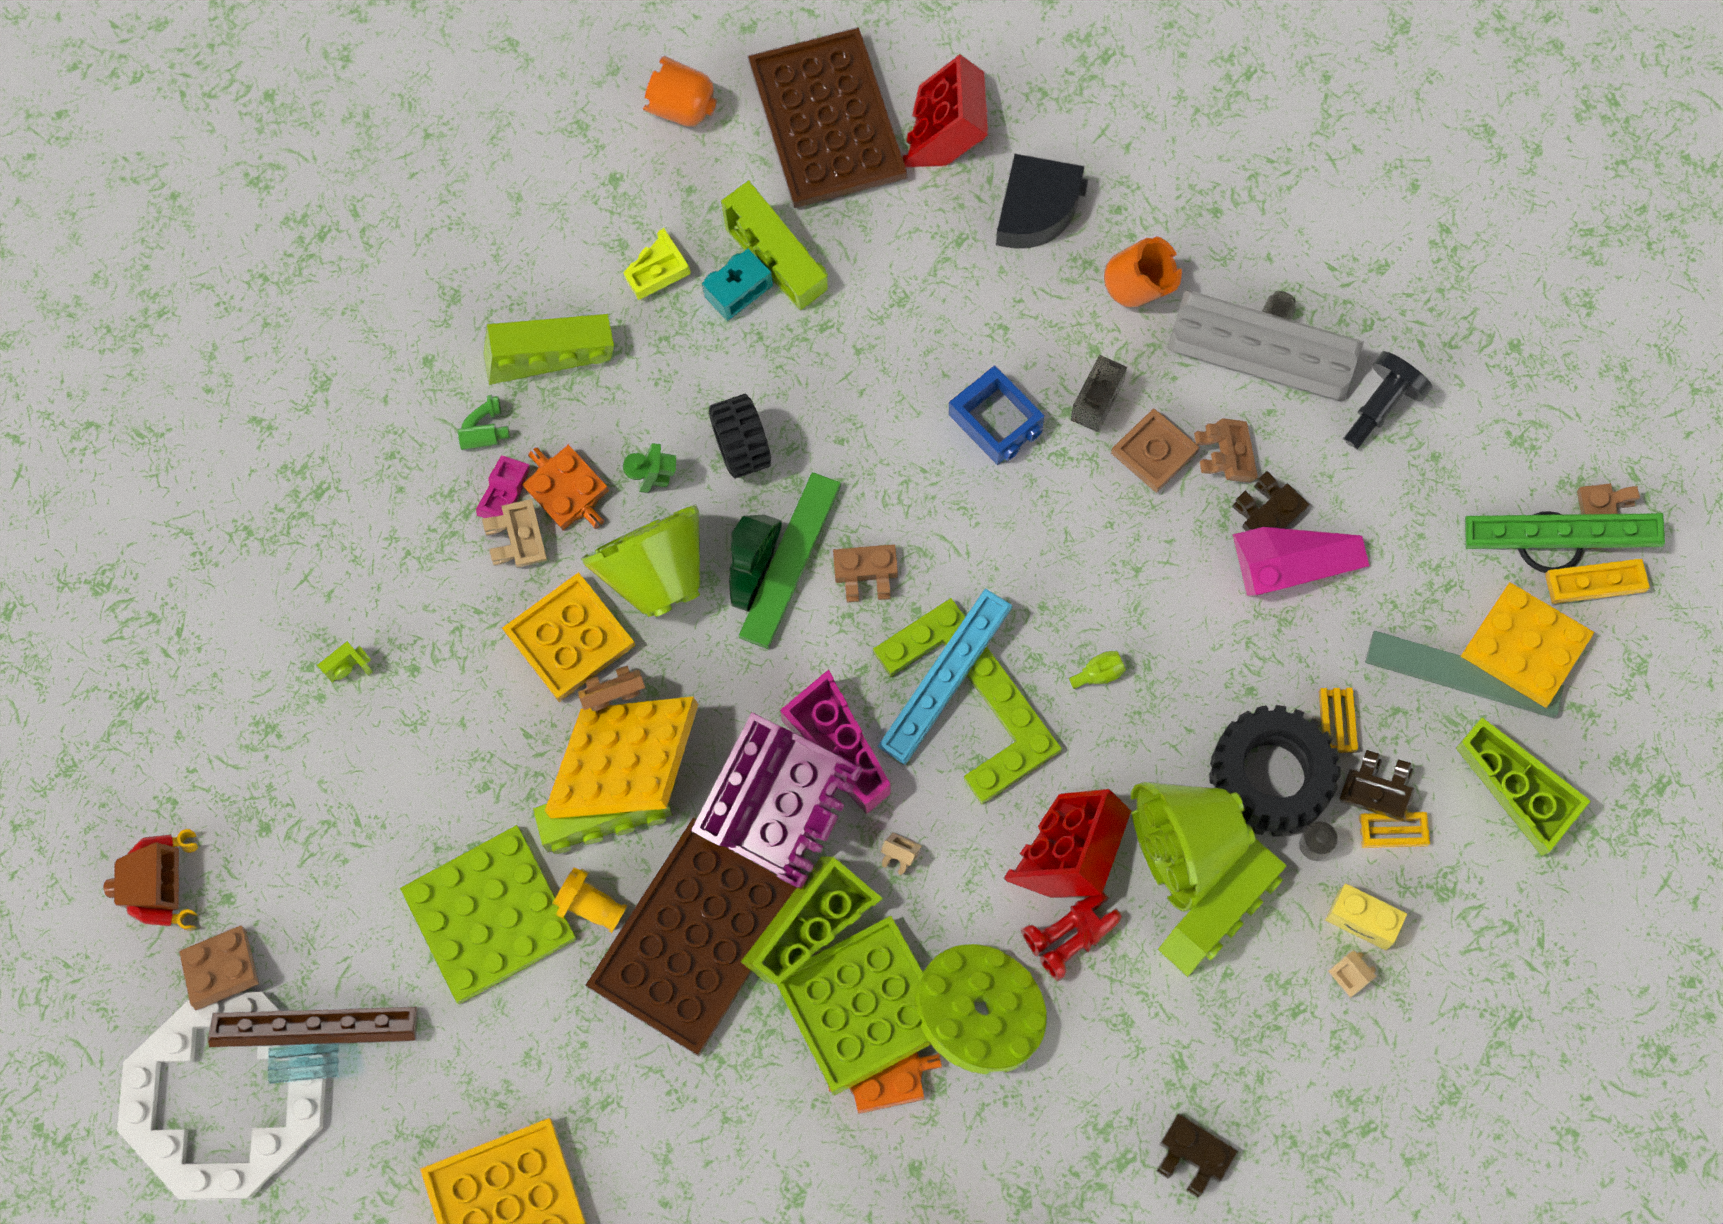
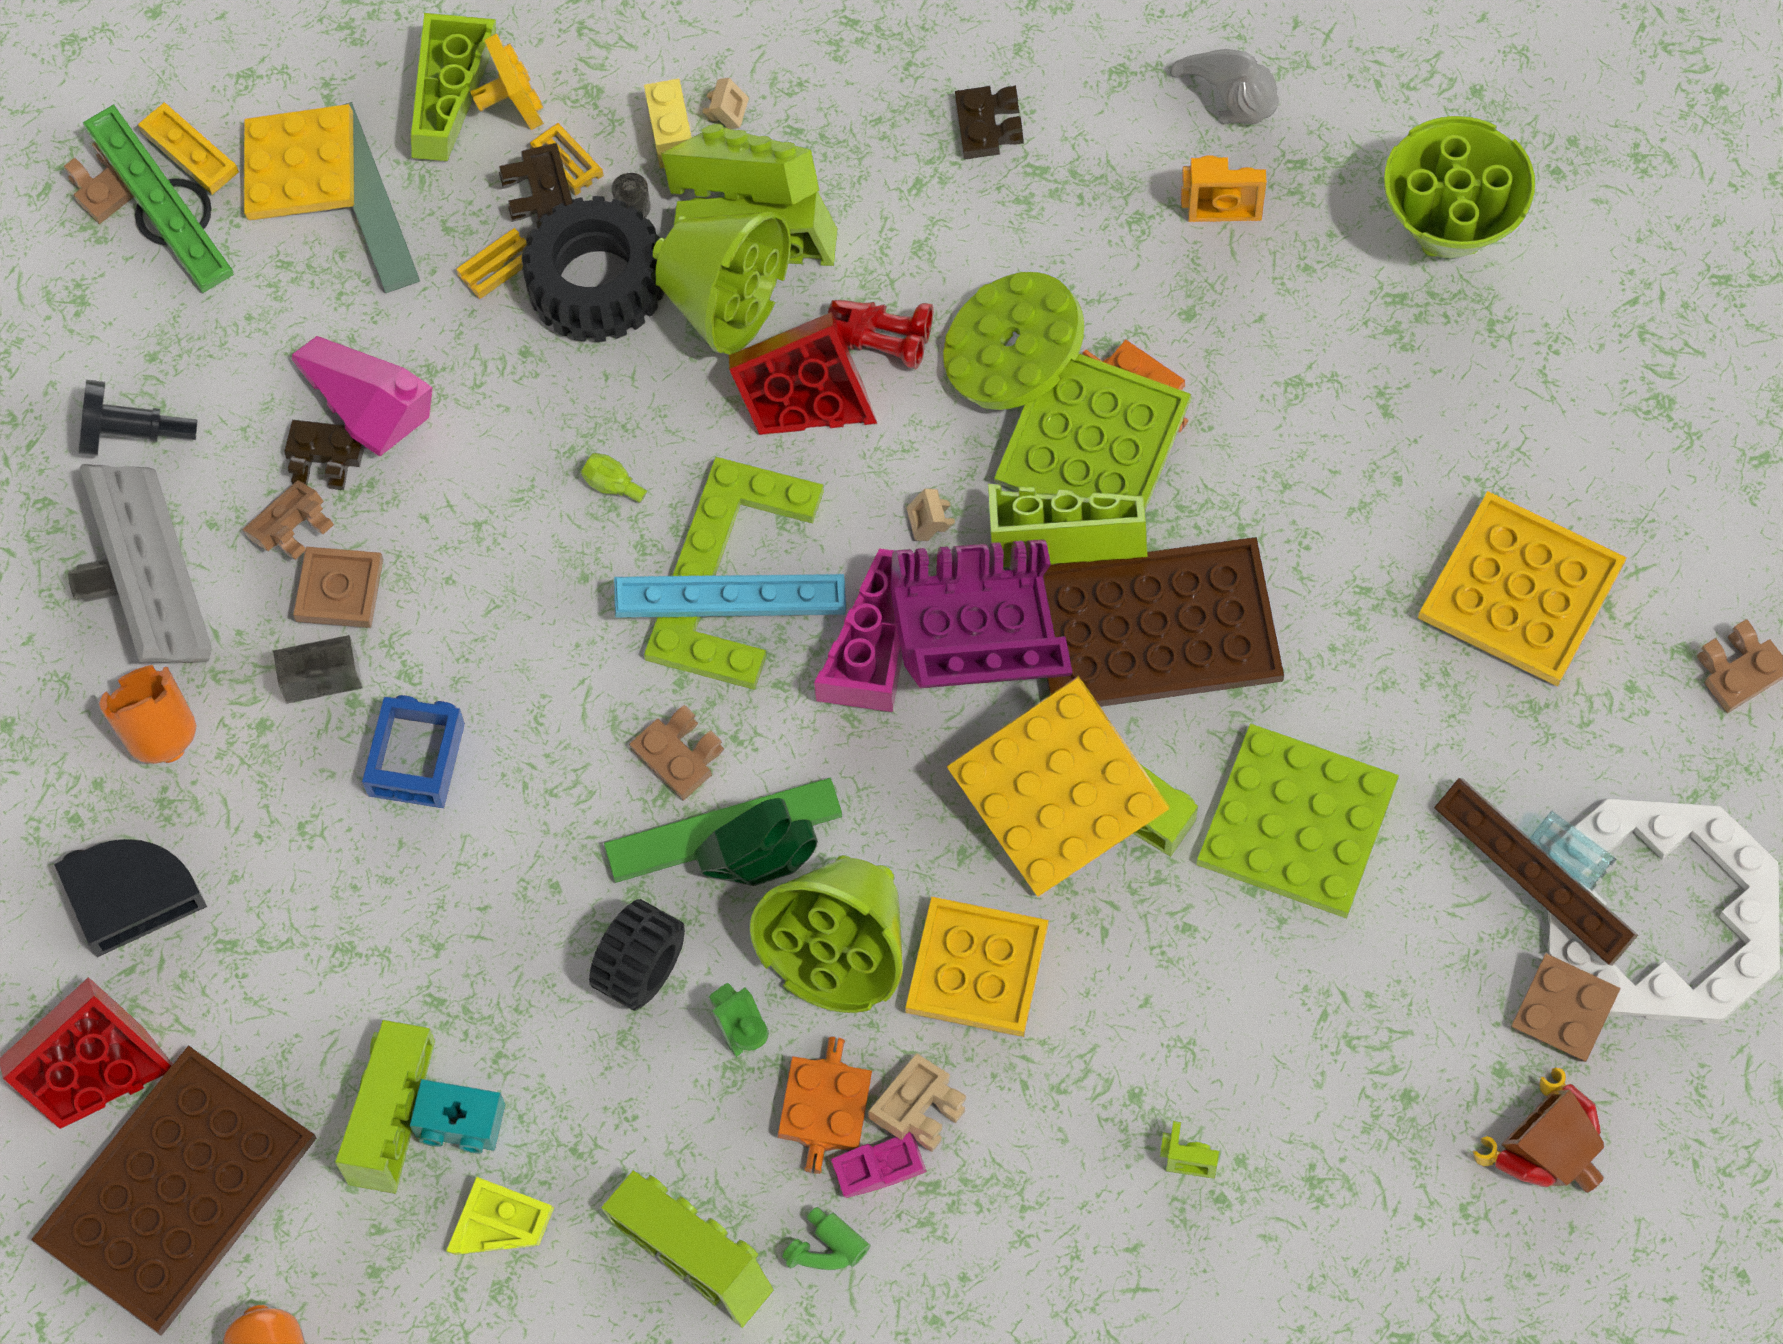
camera: 130 degrees left, 5 degrees down
yellow piece [553,867,627,933] -> none
medium nougat plate [578,665,645,711] -> none
none -> yellow plate [470,34,544,130]
none -> lime wedge [661,124,820,205]

